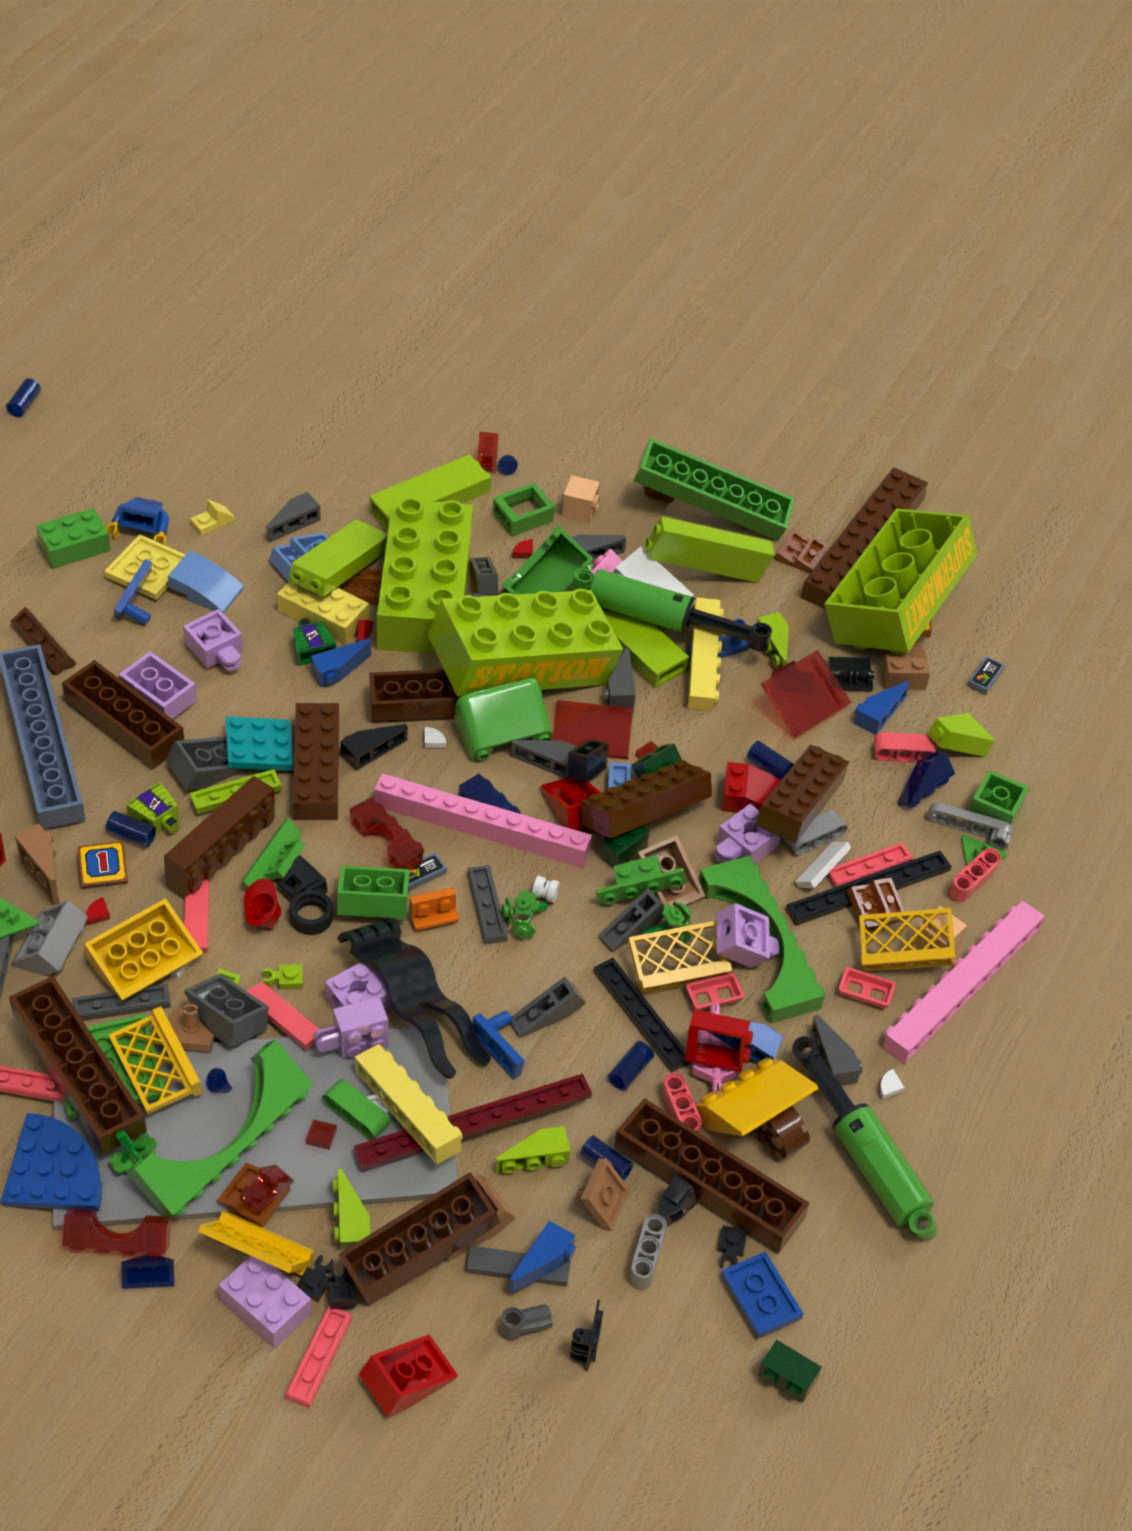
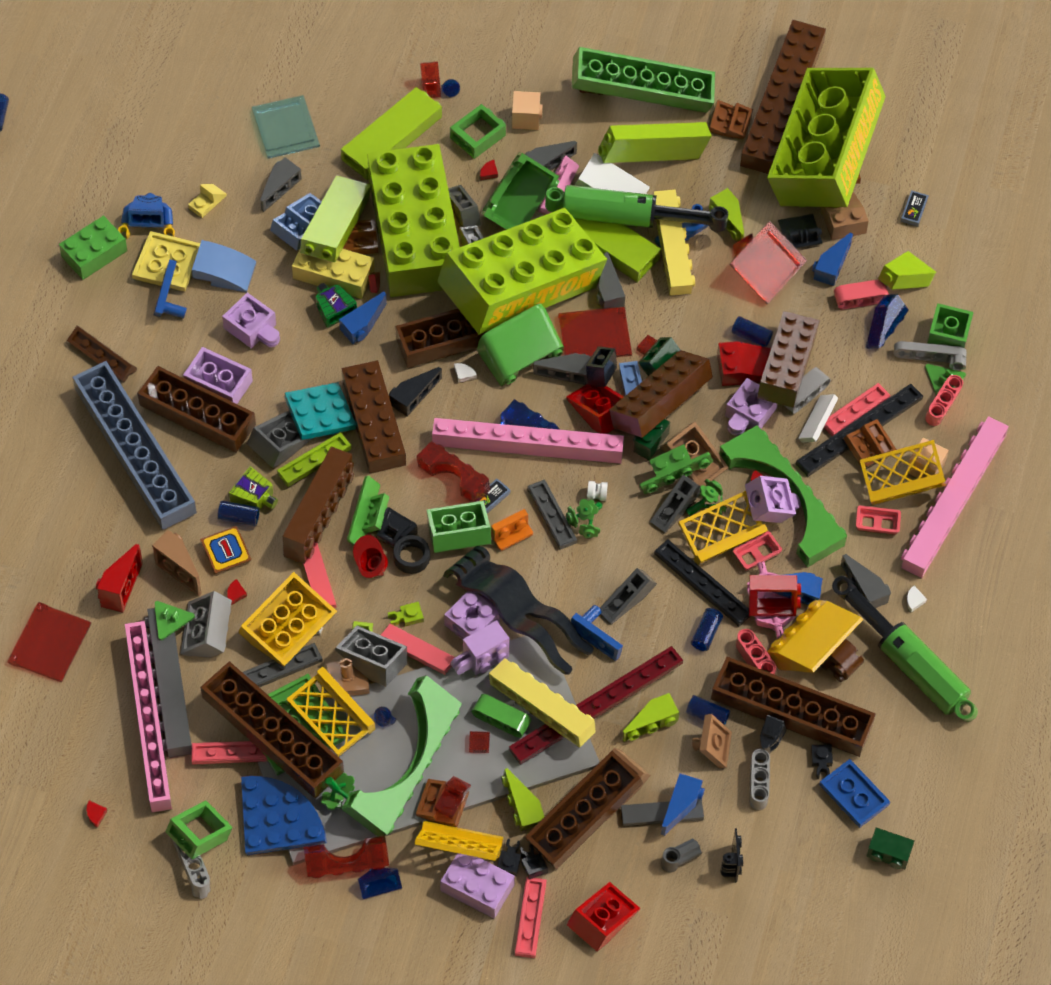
camera: 10 degrees left, 10 degrees up
none -> clear light blue piece [252,95,320,159]

